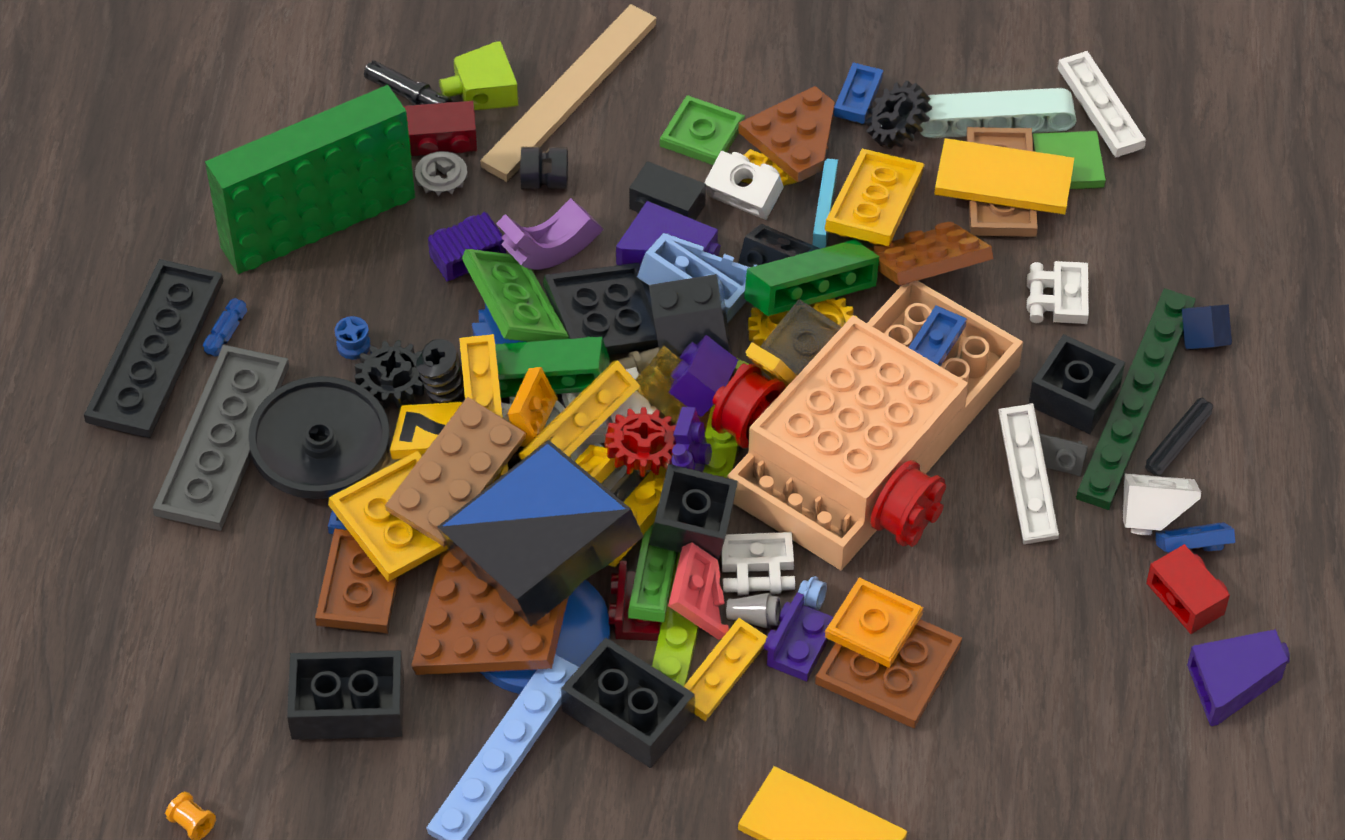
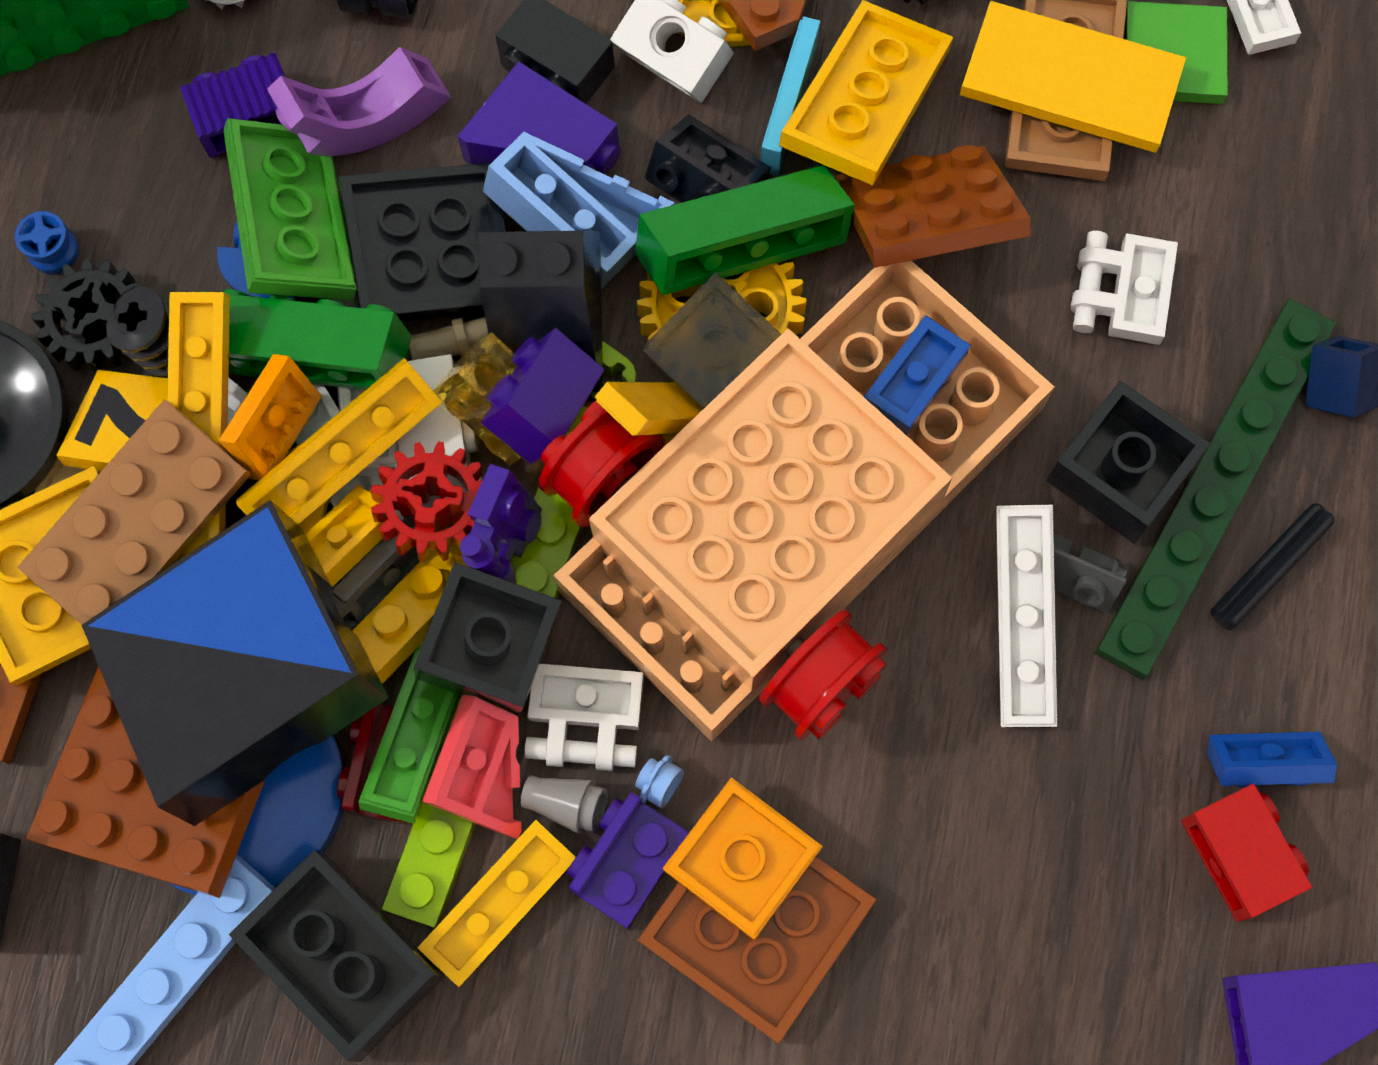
camera: 10 degrees right, 20 degrees up
white slope [1123,473,1201,535] -> none

